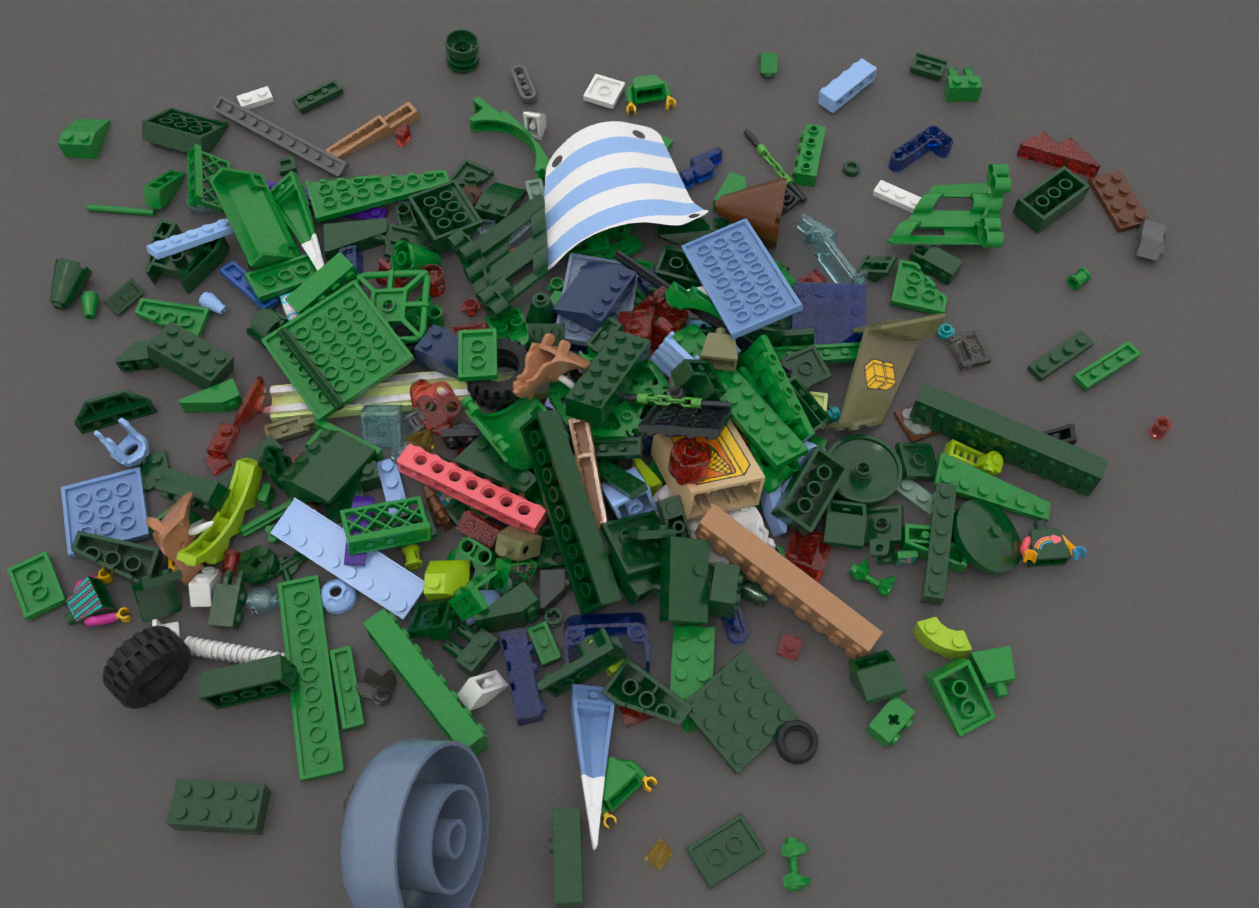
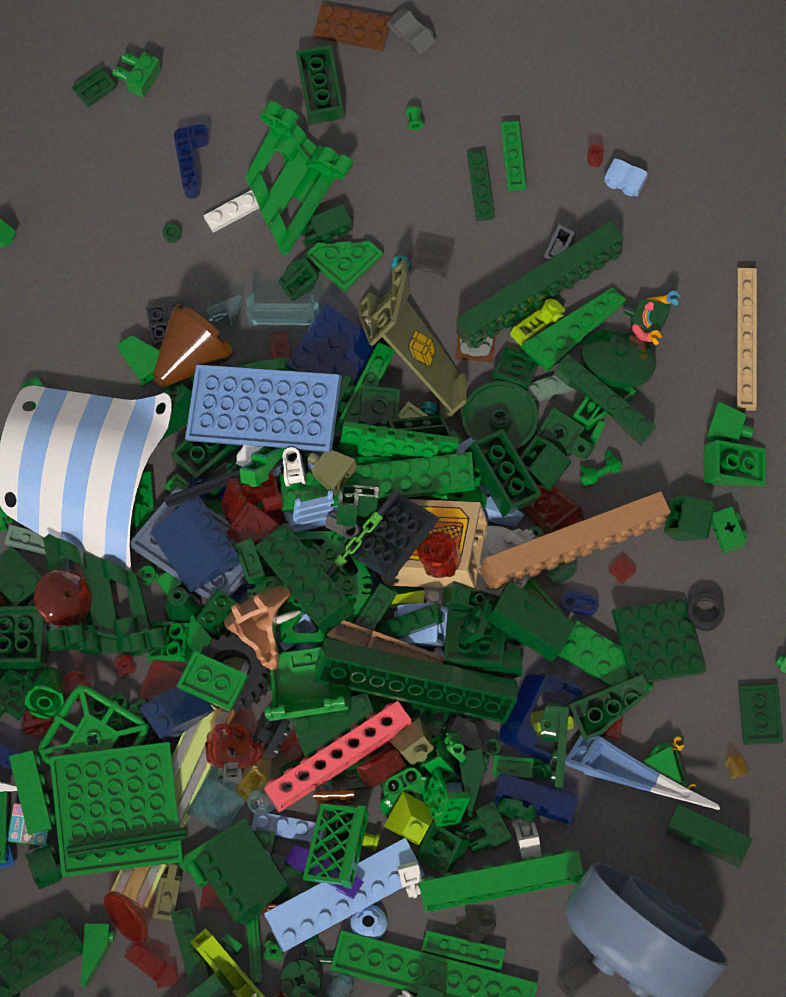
camera: 55 degrees left, 10 degrees up
dark green plate [257,445,292,490] -> none
clear blue plate [679,146,723,189] -> none
dark green brick [708,562,743,619] -> none
piece [744,129,807,203] -> none
green brick [792,124,826,188] -> none
light blue brick [818,59,877,113] -> none
lime brick [912,617,972,659] -> none
clear red slope [1016,131,1101,177] -> none
none -> clear red dish [34,569,92,627]
none -> white piece [283,447,306,486]
none -> white plate [397,861,422,899]
none -> green piece [443,731,467,763]
none -> dark green plate [497,798,537,823]
none -> dark green plate [532,759,552,780]
none -> light blue brick [605,158,648,196]
none -> tan plate [737,268,757,411]

